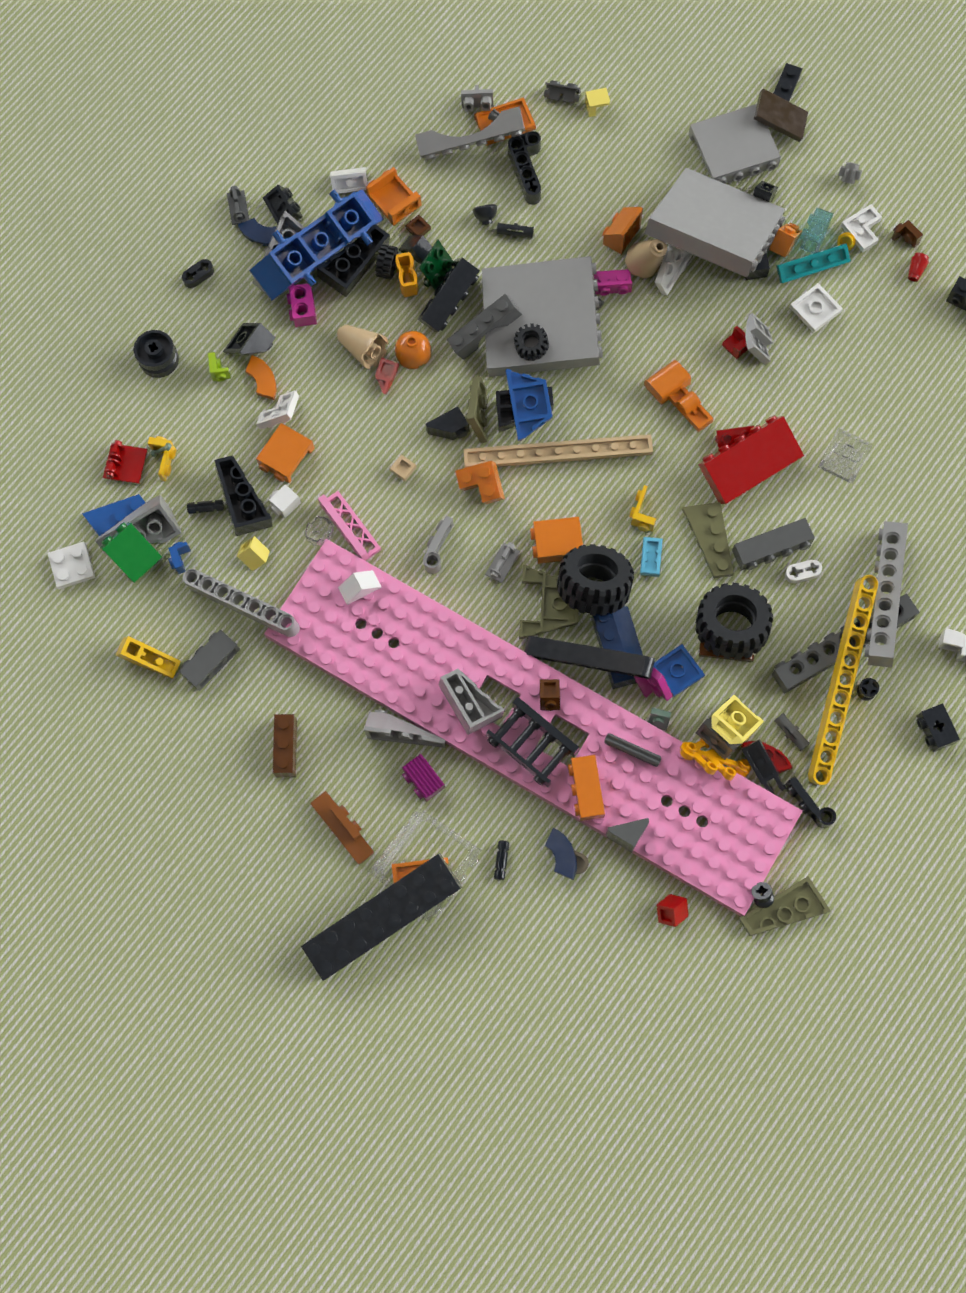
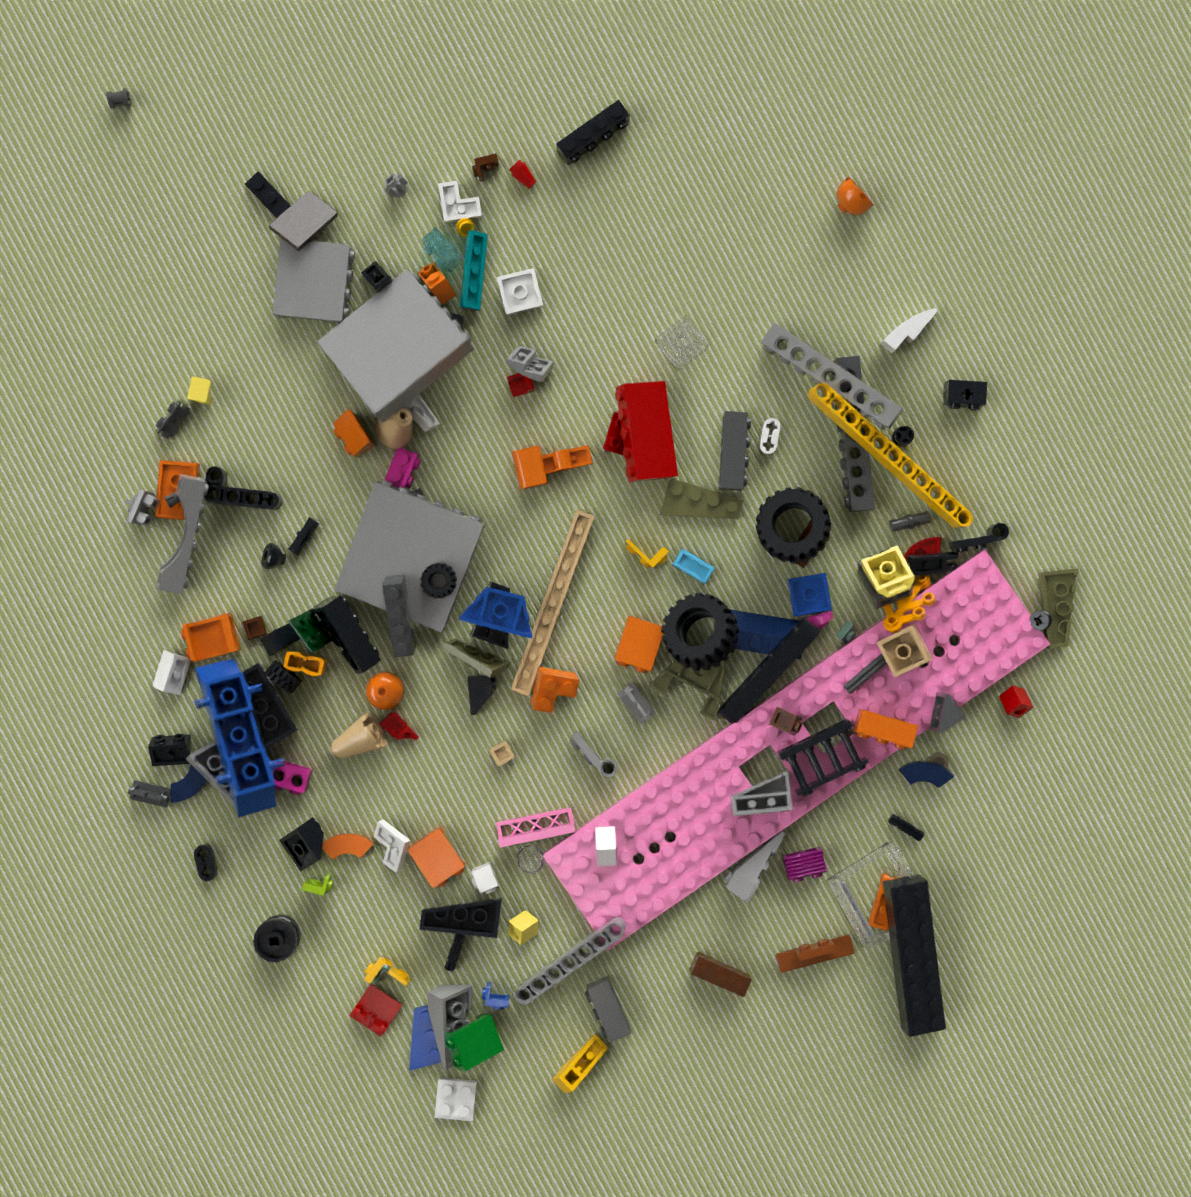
camera: 70 degrees left, 15 degrees up
none -> tan slope [877,624,932,678]

